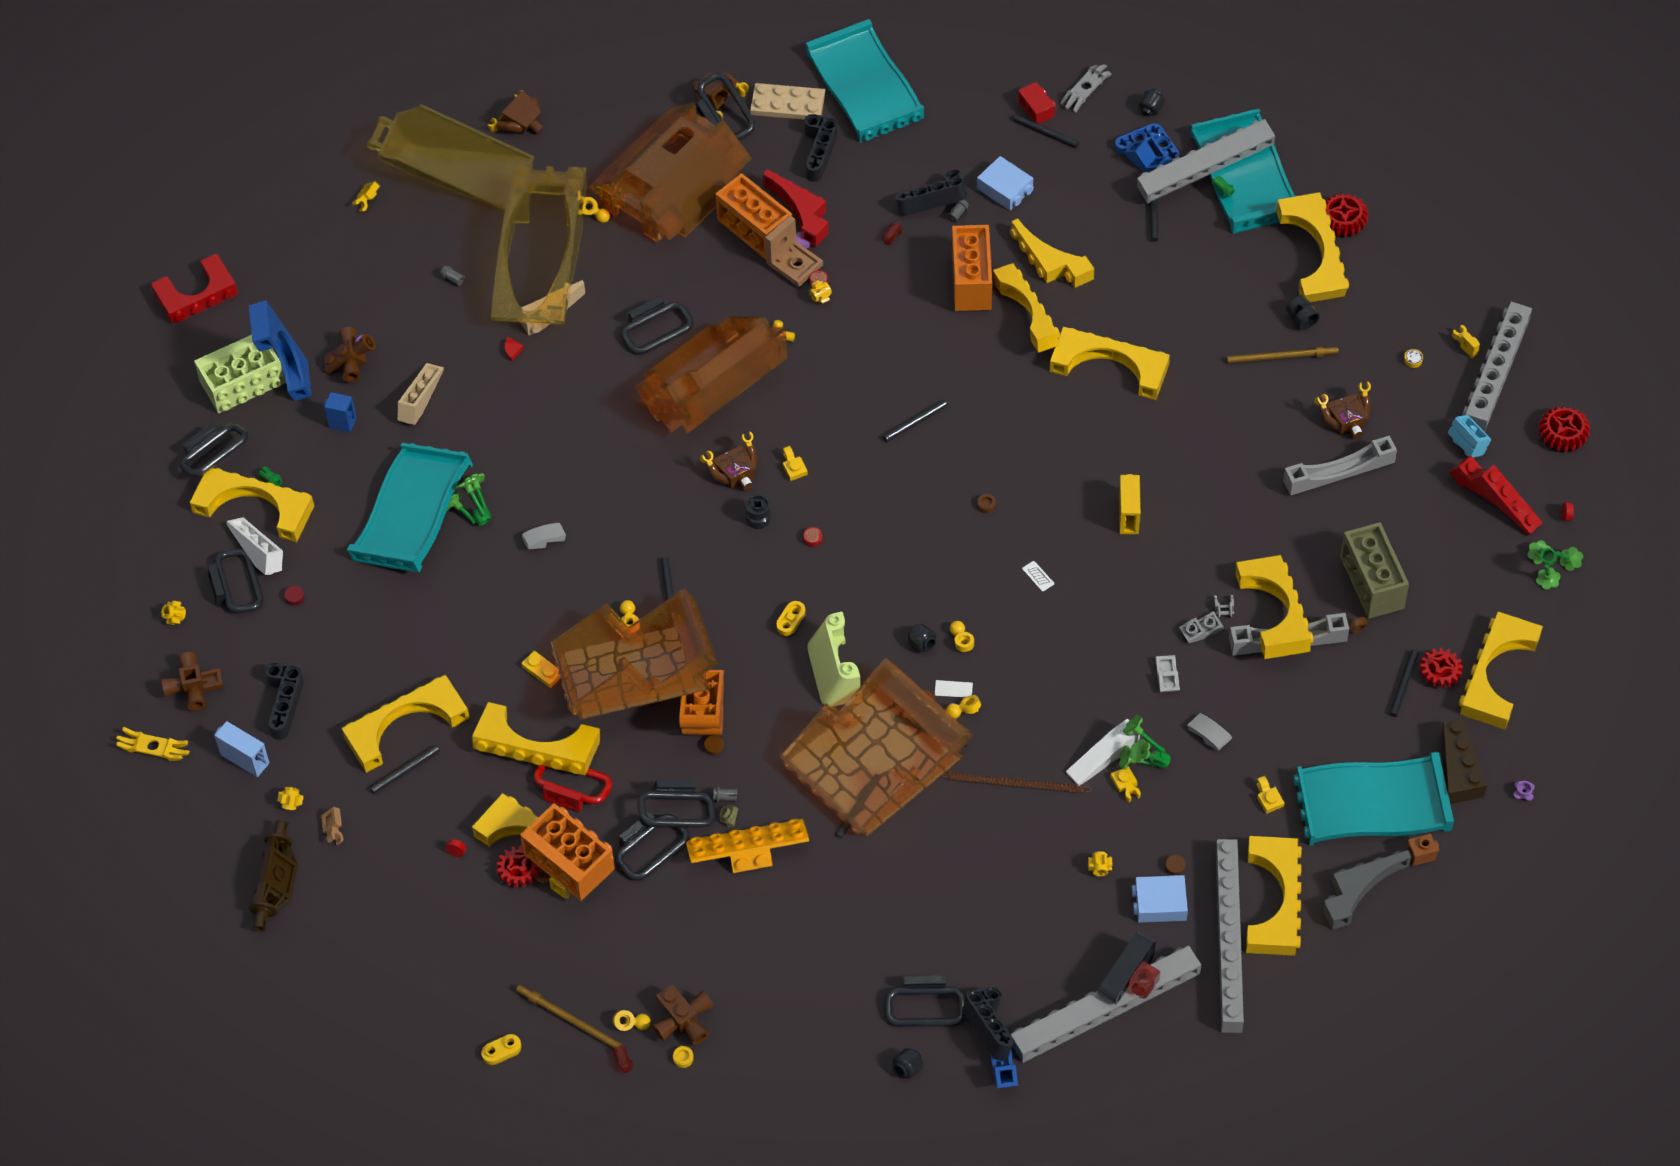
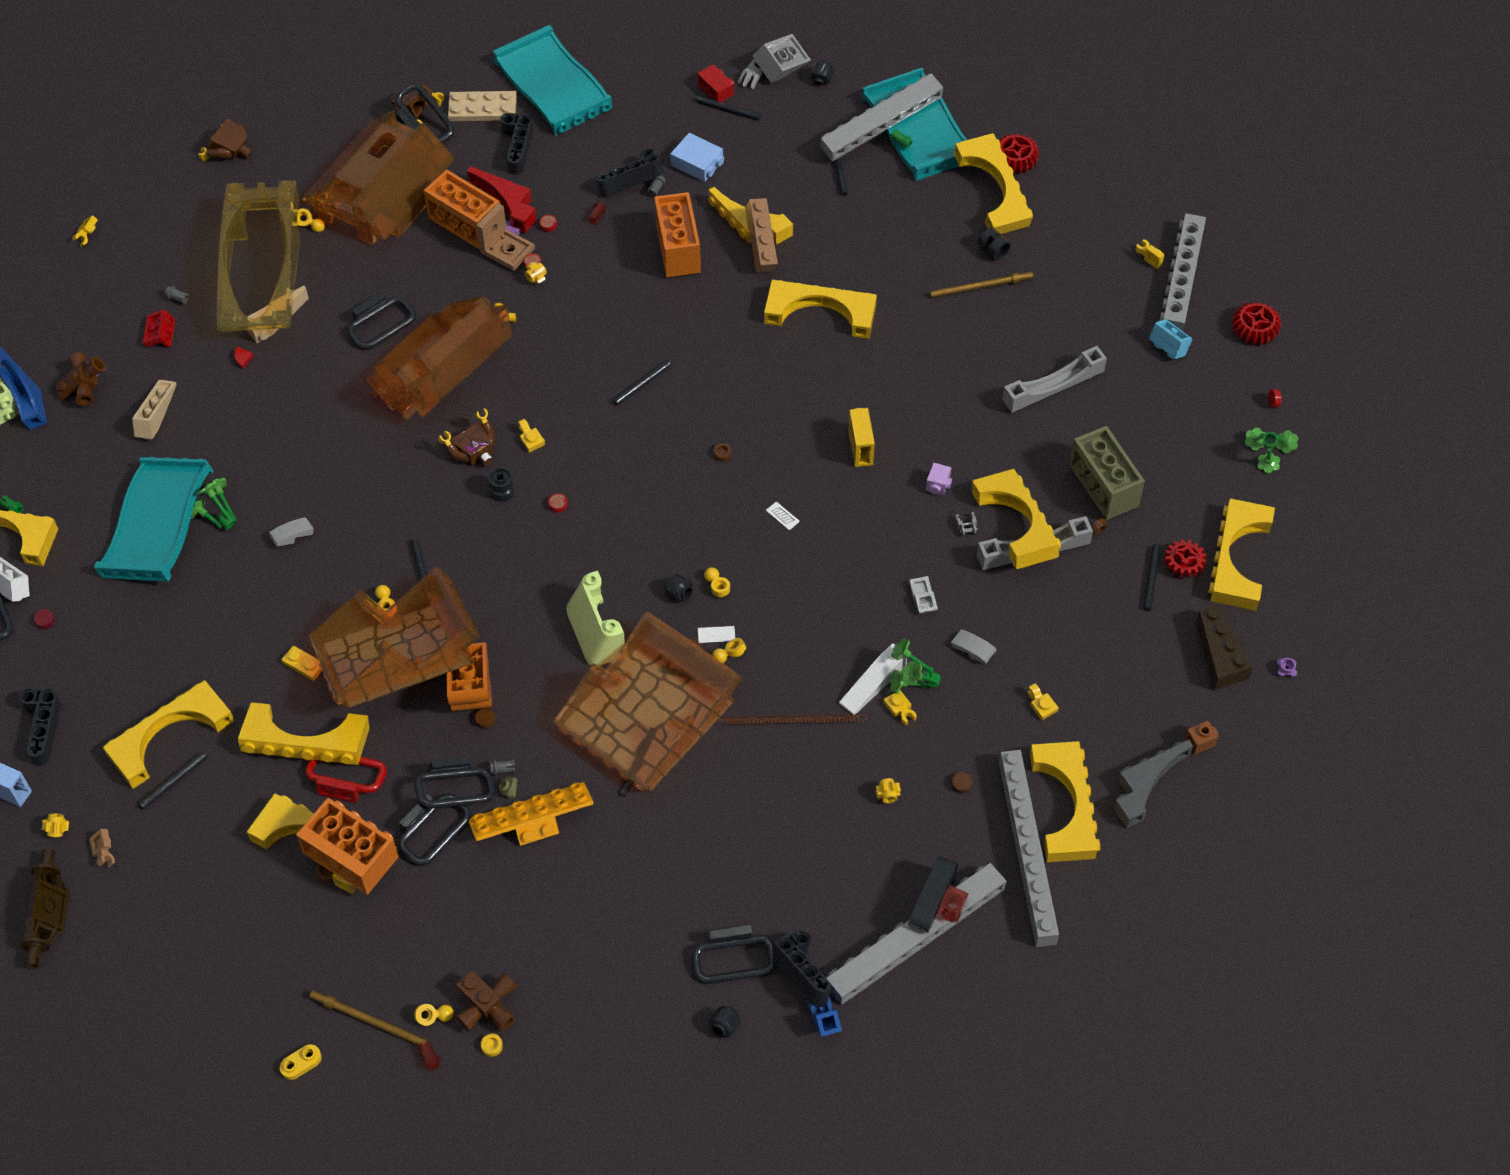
camera: 10 degrees left, 0 degrees up
blue brick [323,392,356,433] -> none
clear yellow windscreen [366,104,535,213] -> none
red tile [445,839,467,857] -> none
red gear [497,845,541,888] -> none
yellow plate [777,601,805,636] -> none
yellow arch [993,263,1060,353] -> none
blue beam [1115,123,1180,161] -> none
blue brick [1124,140,1171,173] -> none
light blue brick [1132,875,1188,923] -> none
light grey slope [1179,611,1224,643] -> none
teal panel [1293,752,1454,846] -> none
reddish brown torso [1314,381,1371,439] -> none
tile [1404,349,1423,368] -> none
red arch [1449,456,1543,536] -> none
none -> red bracket [142,310,175,348]
none -> red tile [540,215,557,232]
none -> medium nougat brick [745,198,778,273]
none -> light grey slope [753,34,811,83]
none -> lavender brick [926,463,952,495]

